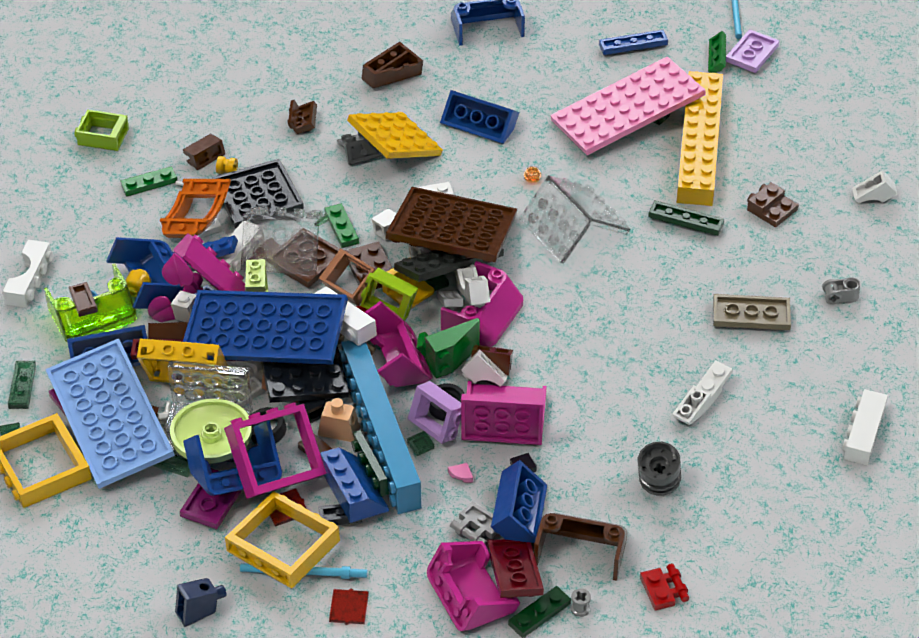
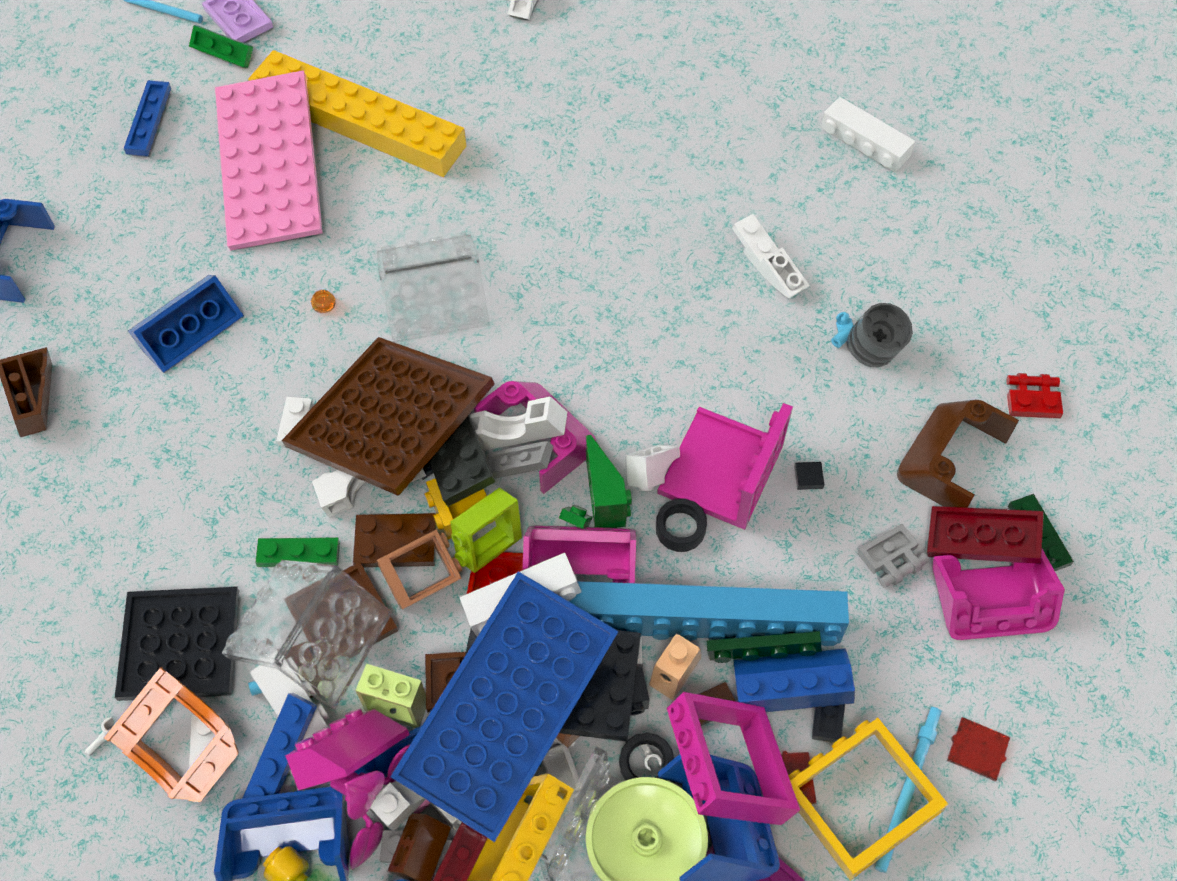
camera: 70 degrees left, 15 degrees up
green plate [120,166,178,197] -> none
reddish brown hinge [183,133,226,170] -> none
yellow wheel [216,156,238,174] -> none
reddish brown bracket [287,100,317,134] -> none
dark grey bracket [337,132,383,165] -> none
yellow plate [347,112,443,159] -> none
clear green tile [407,431,434,456] -> none
lavender window [408,381,461,444] -> none
bright pink tile [448,463,473,483] -> none
reddish brown hinge [471,345,513,376] -> none
blue slope [491,460,547,543] -> none
light grey bush [571,588,591,617] -> none
dark green plate [648,200,724,236] -> none
dark tan plate [713,294,791,330] -> none
reddish brown plate [747,182,799,228] -> none
light grey piece [822,277,860,304] -> none

